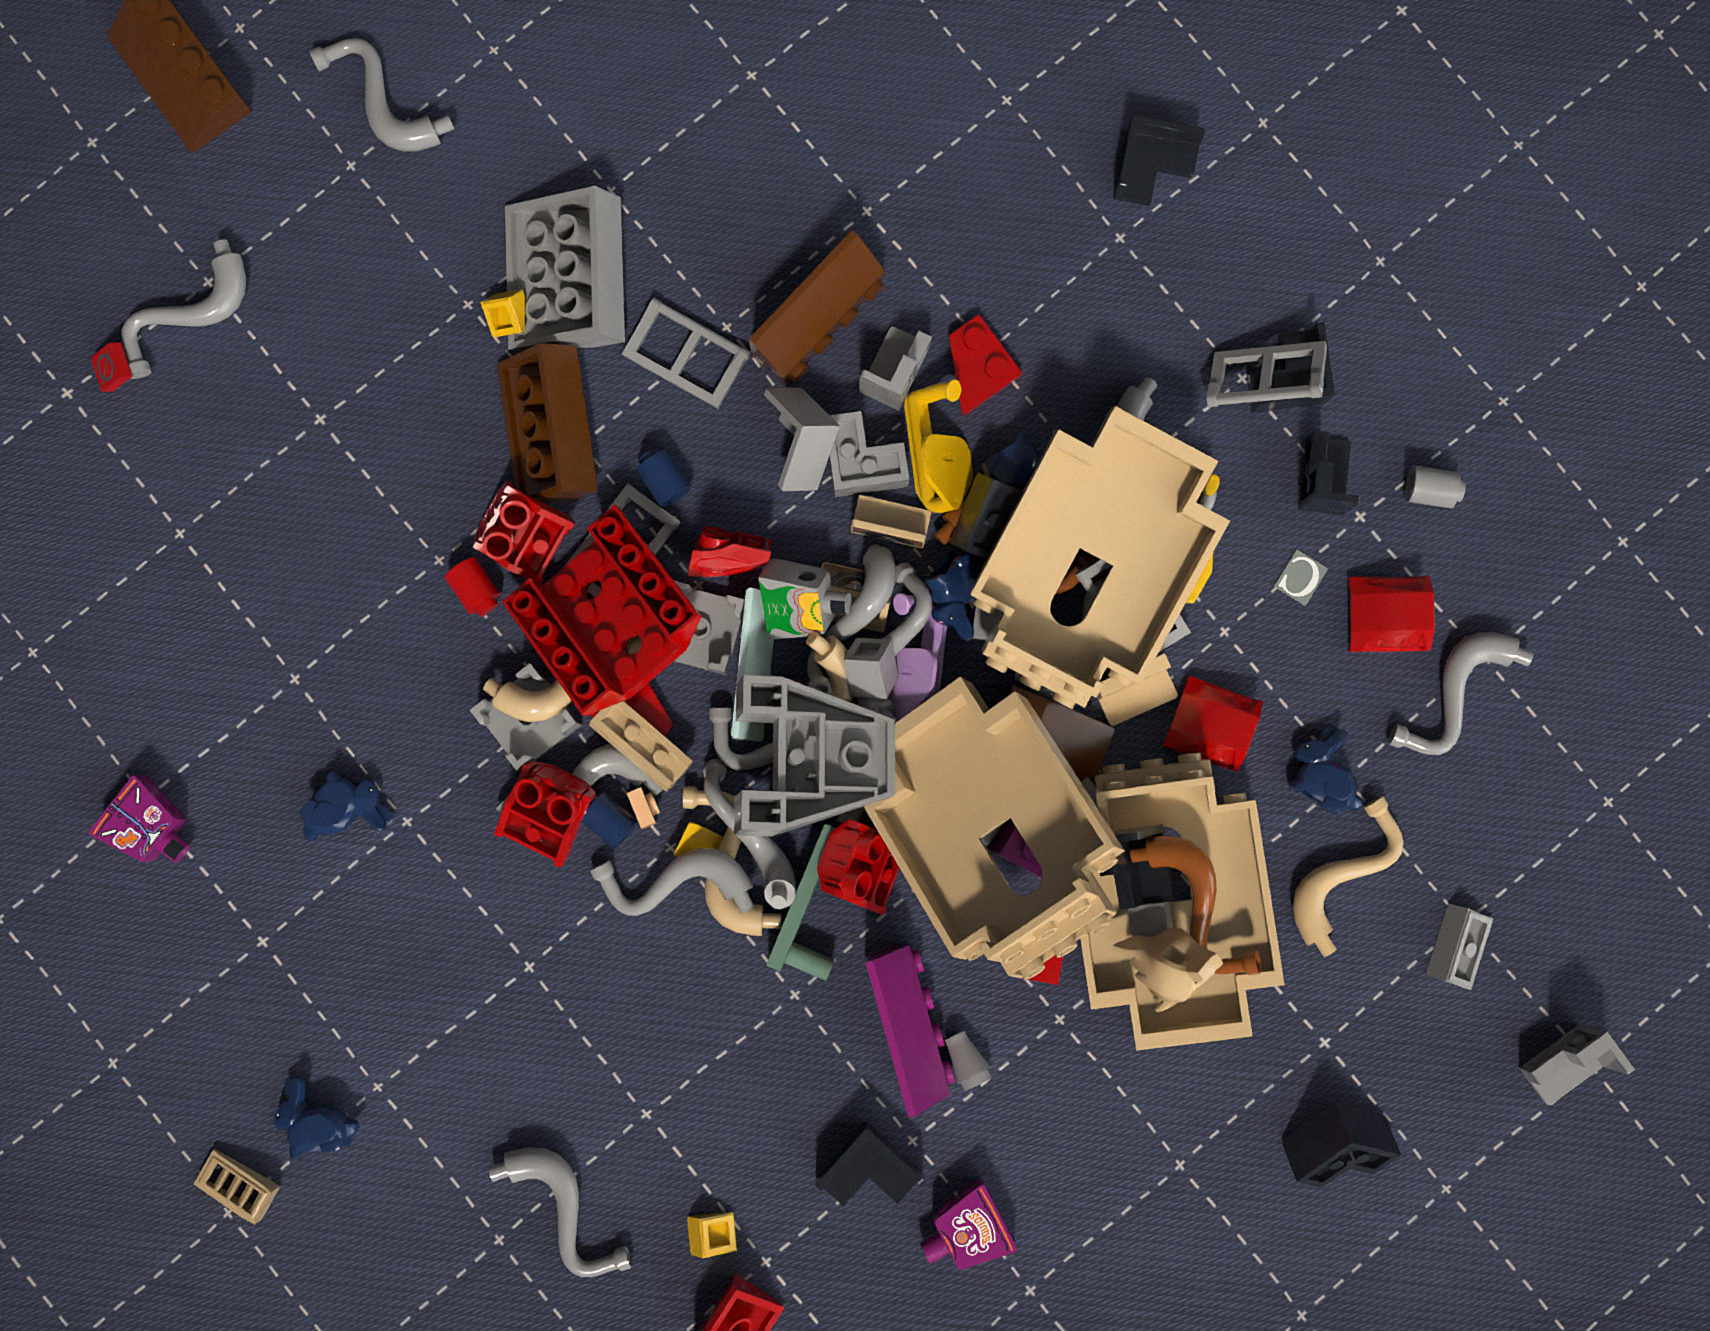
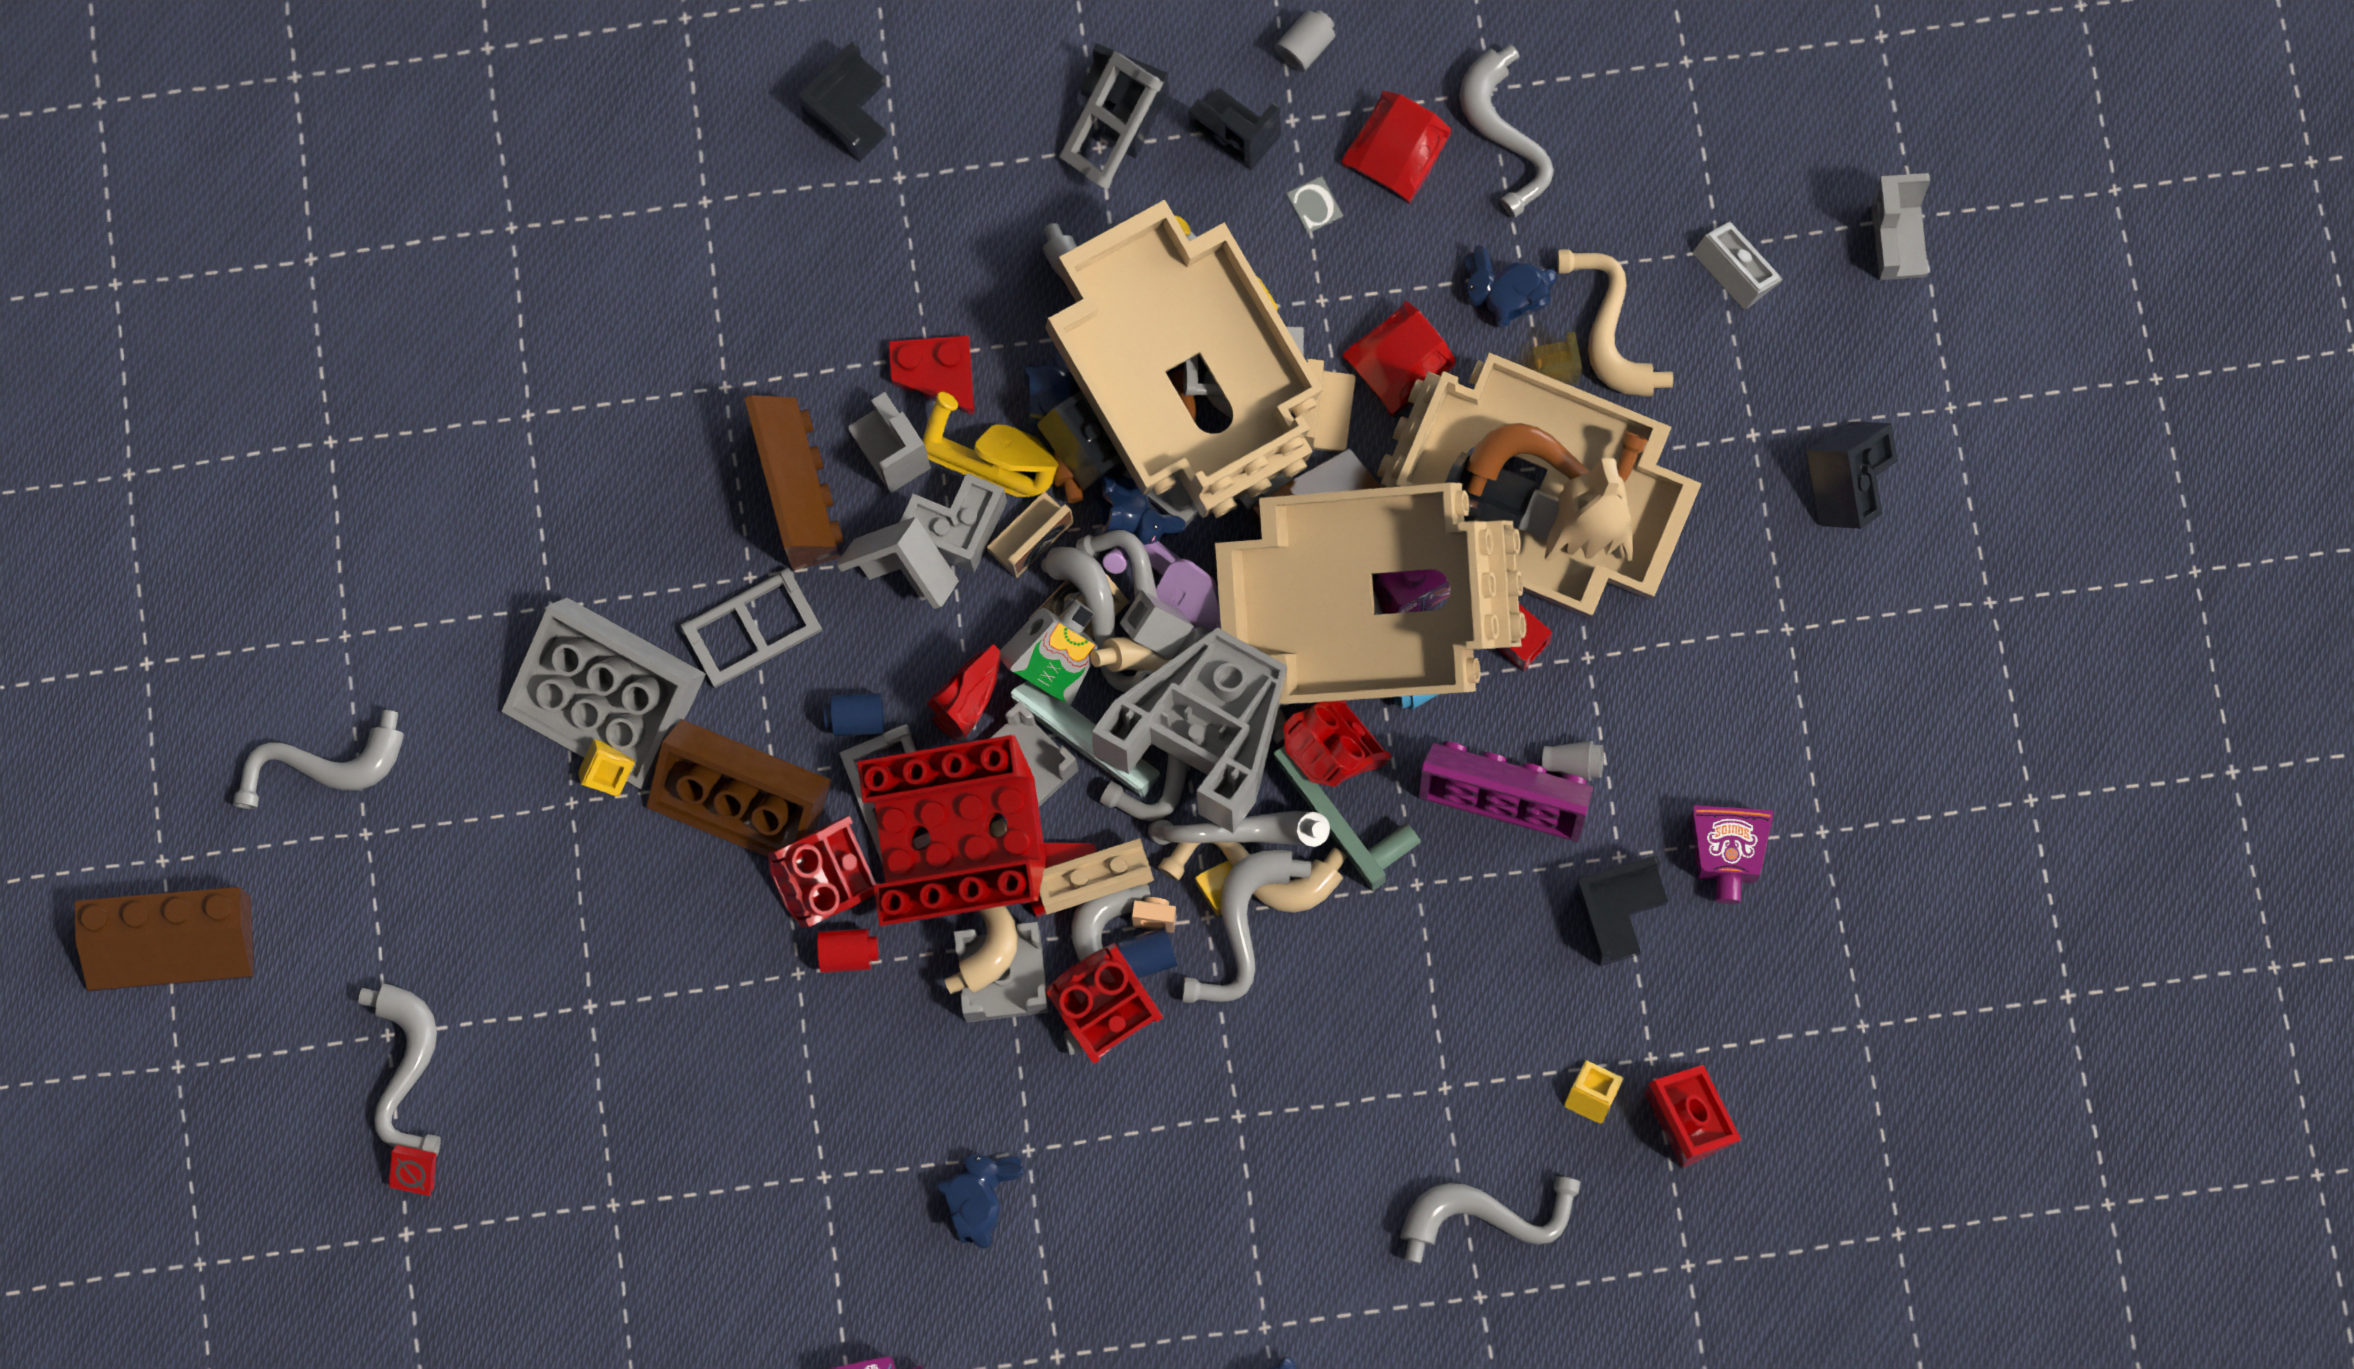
camera: 50 degrees left, 10 degrees down
none -> clear yellow panel [1532,331,1582,385]

